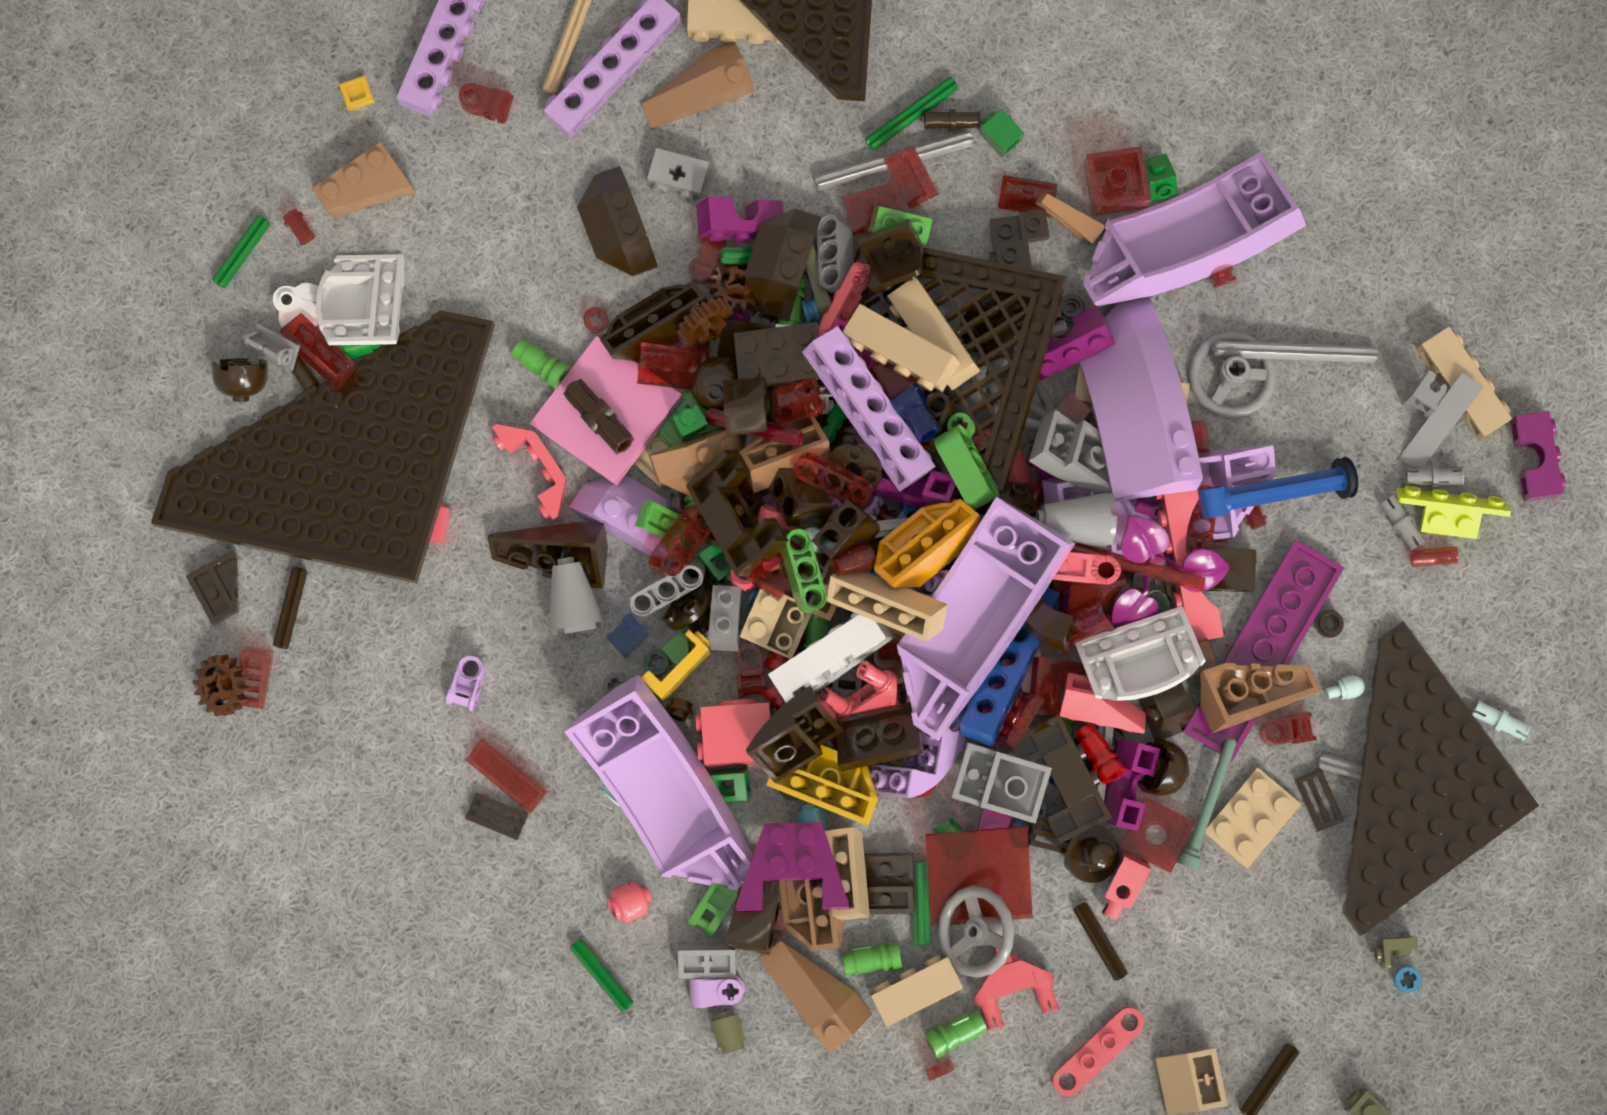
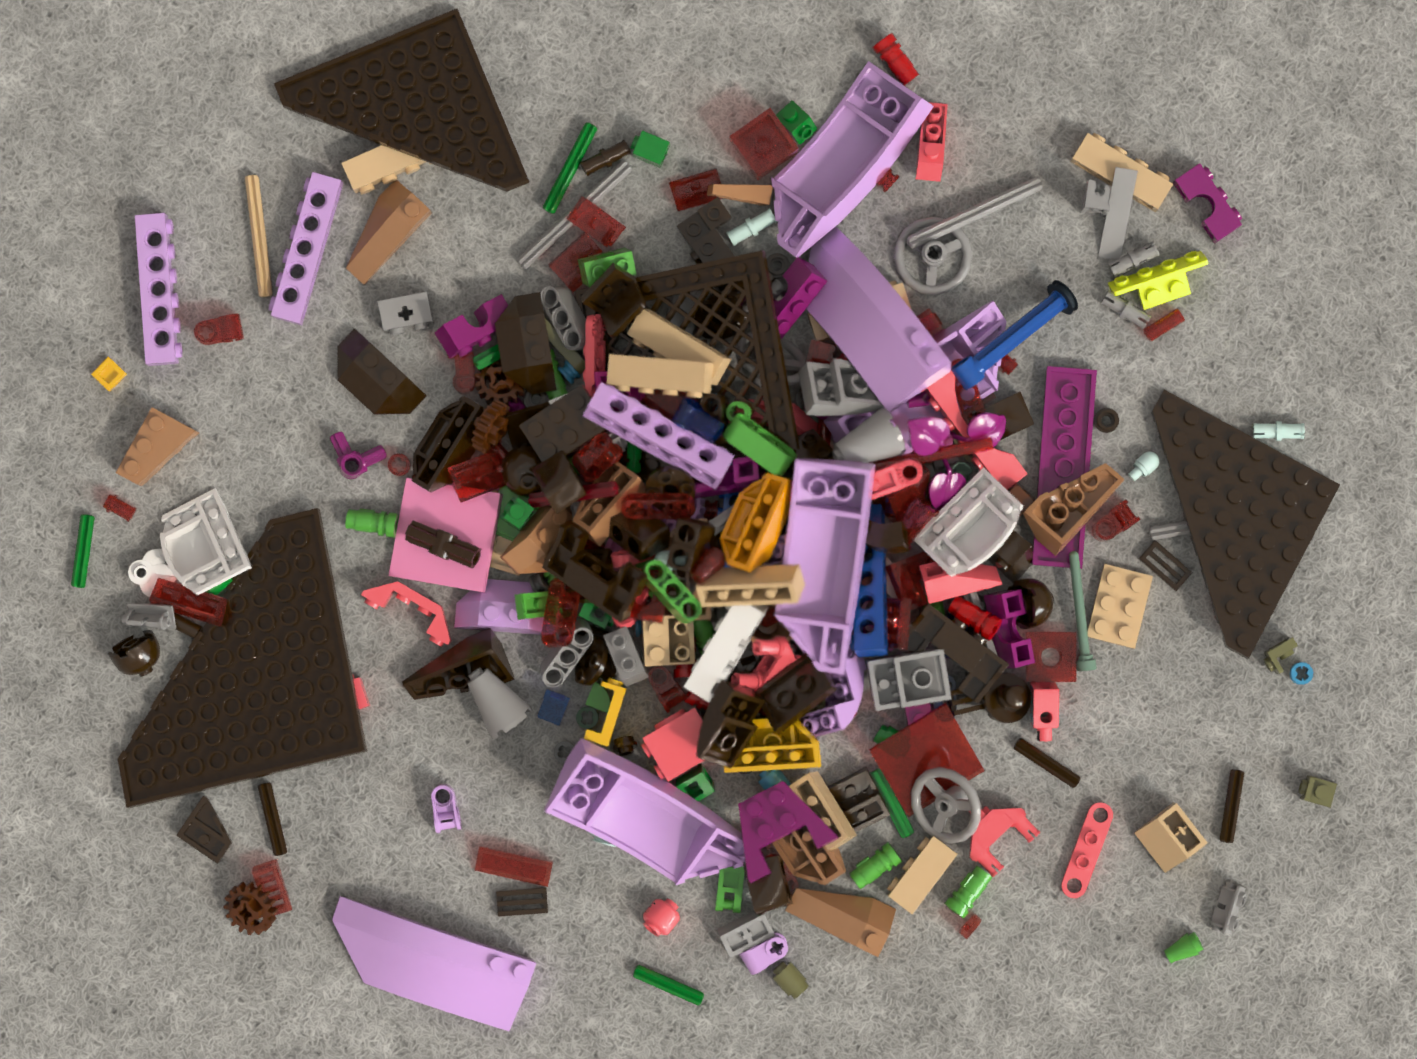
camera: 25 degrees left, 5 degrees up
none -> magenta axle [330,432,387,480]
none -> lavender slope [332,896,536,1031]
none -> light aqua pin [726,208,777,246]
none -> red axle [872,33,919,86]
none -> coral slope [916,102,948,182]

